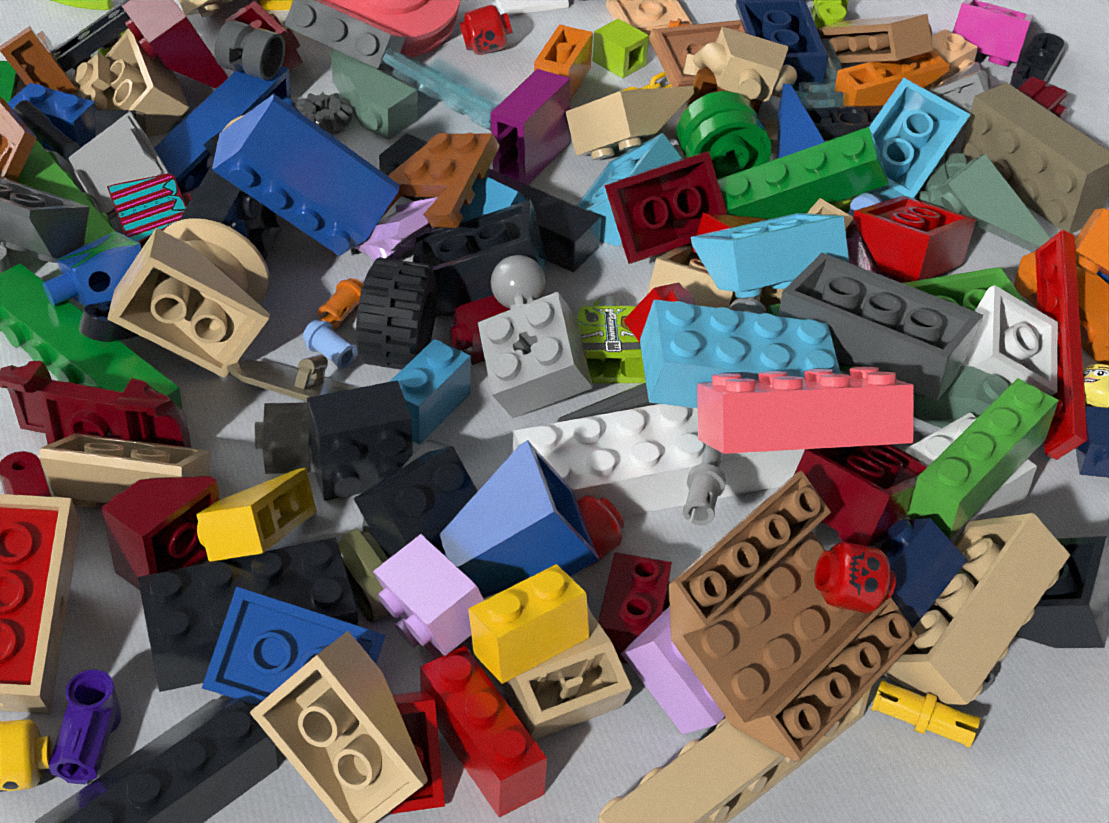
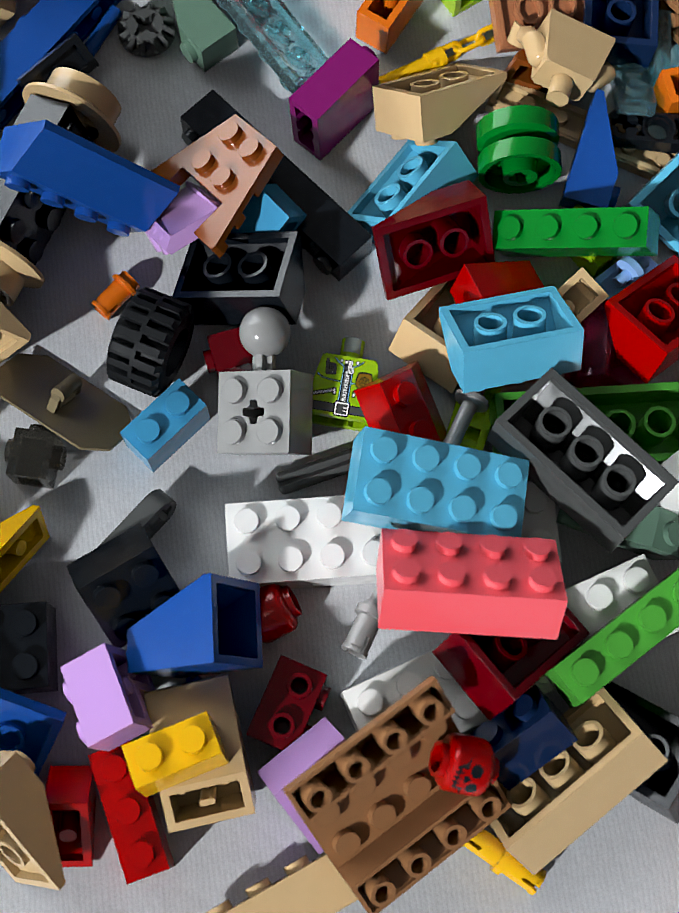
camera: 10 degrees right, 30 degrees up
light blue pin [303,320,358,369] -> none
black brick [307,380,413,501] -> none
olive piece [338,528,391,623] -> none

